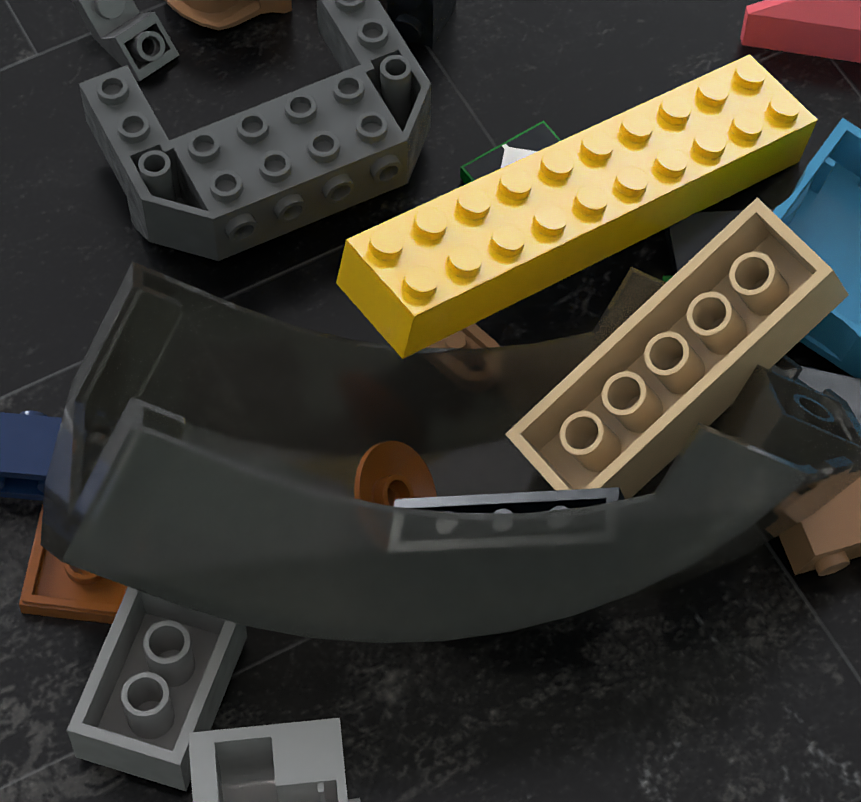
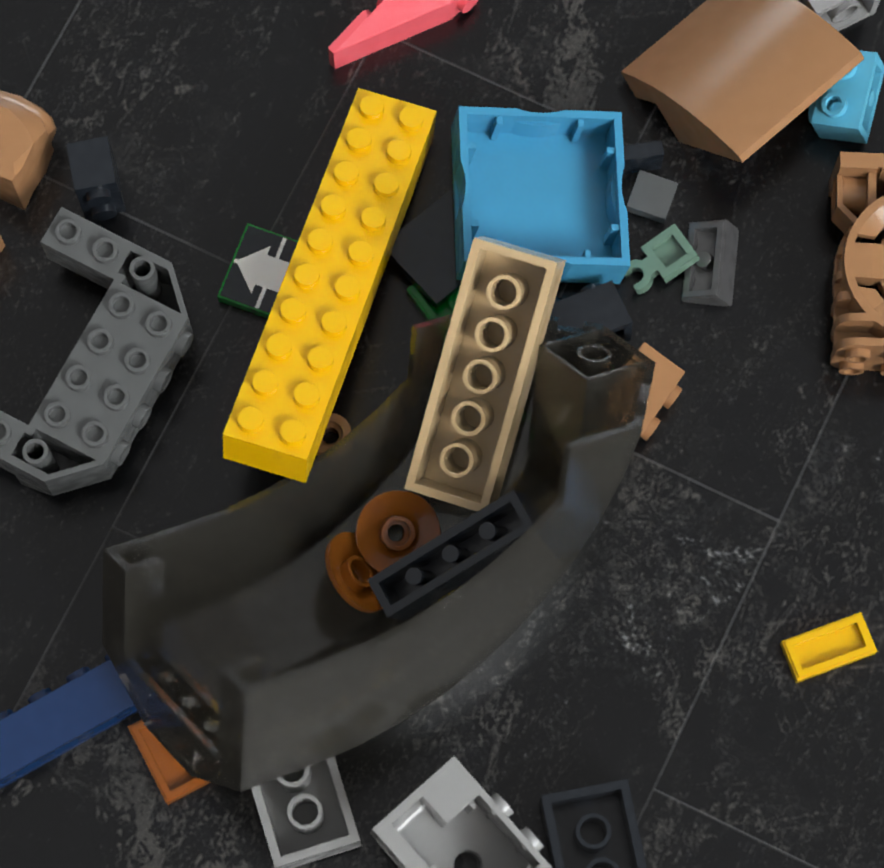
camera: 35 degrees left, 15 degrees up
none -> dark orange dish [355,490,441,572]

